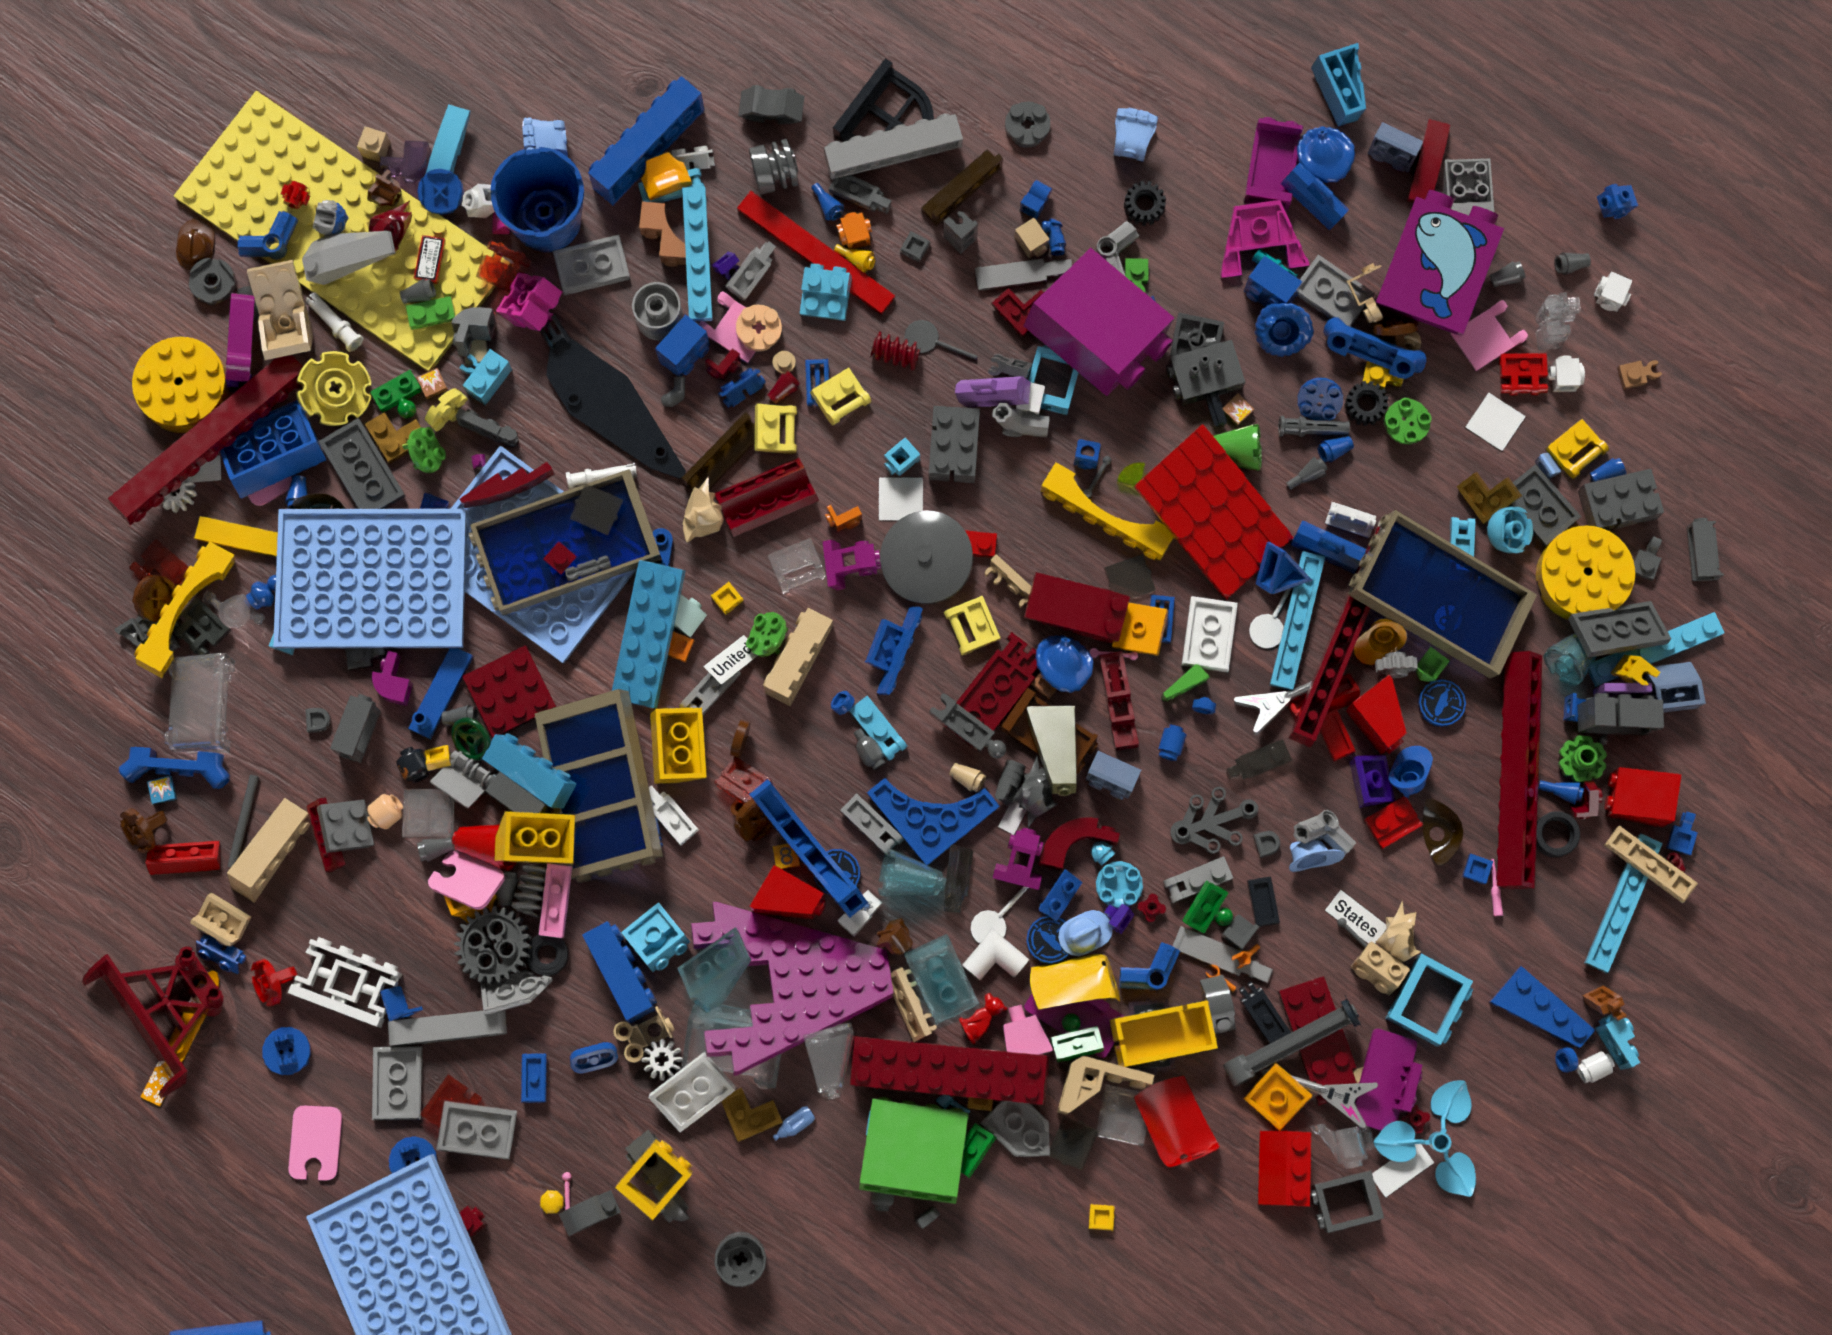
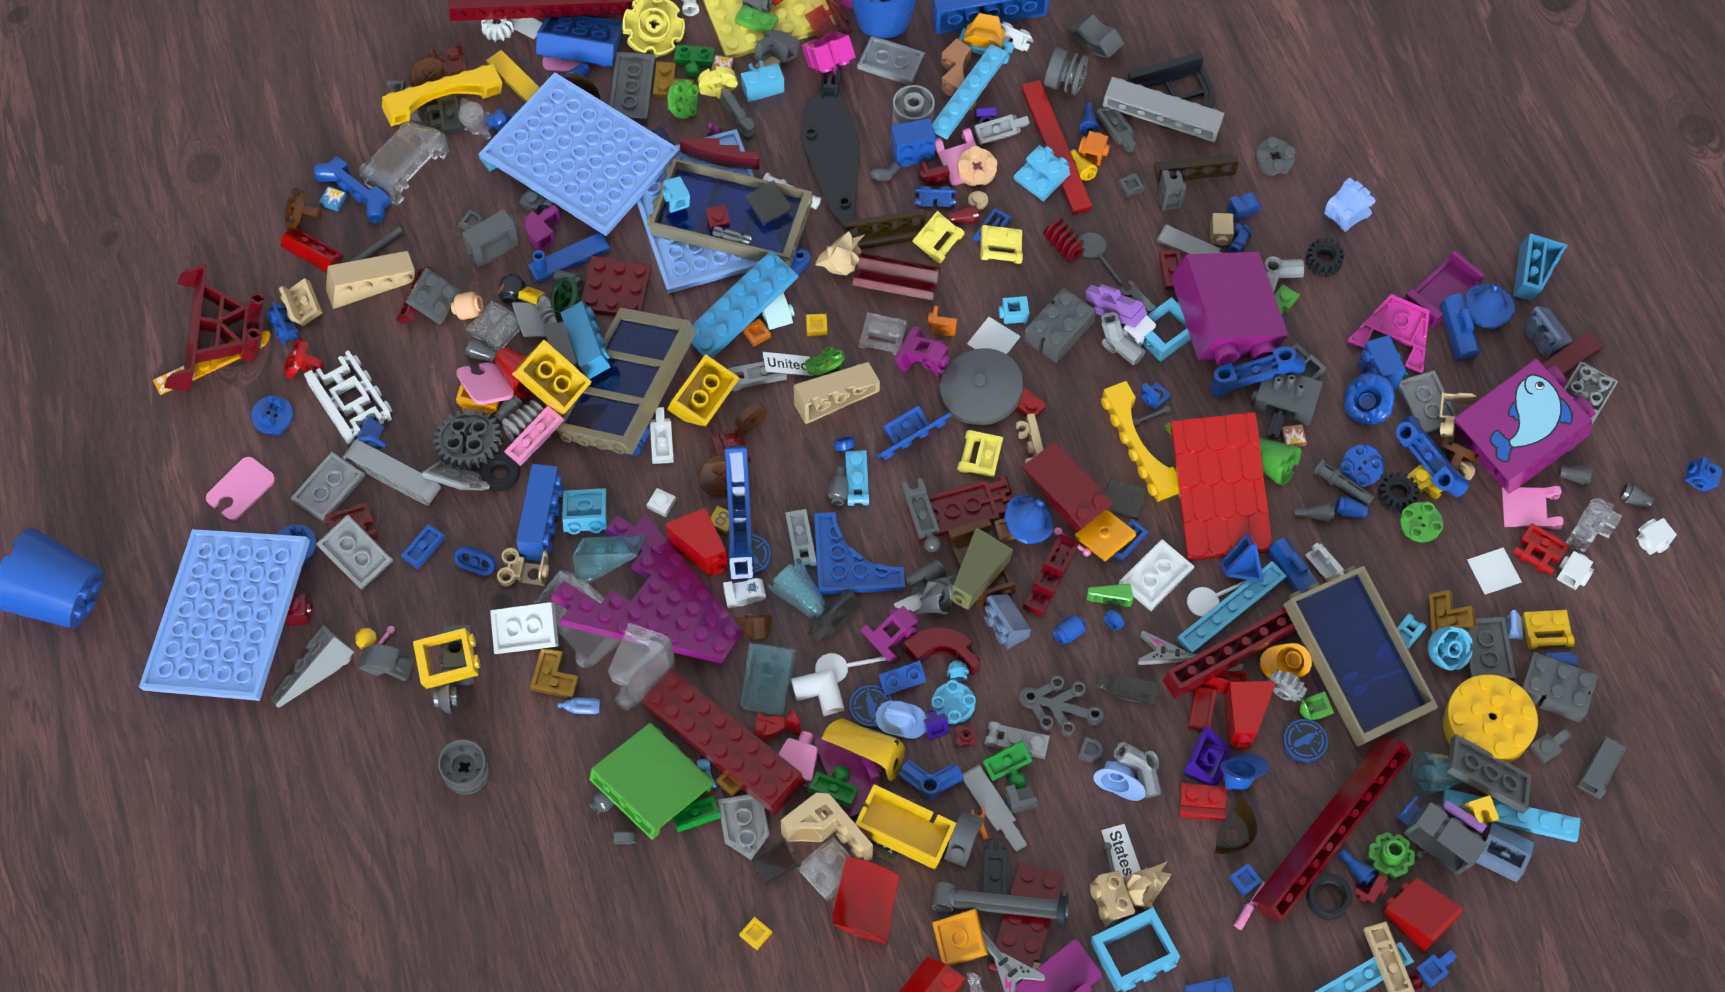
camera: 35 degrees right, 15 degrees down
white gear [642,1039,683,1081] -> none
tan plate [890,968,937,1042] -> none
tan cone [949,763,986,792] -> none
orange hand [1232,944,1260,969] -> none
black tile [1247,876,1280,927] -> none
medium nougat plate [1617,360,1662,390] -> none
none -> light grey wedge [271,625,354,708]
none -> white plate [647,488,676,517]
none -> medium azure brick [663,176,690,213]
none -> blue plate [1209,346,1305,398]

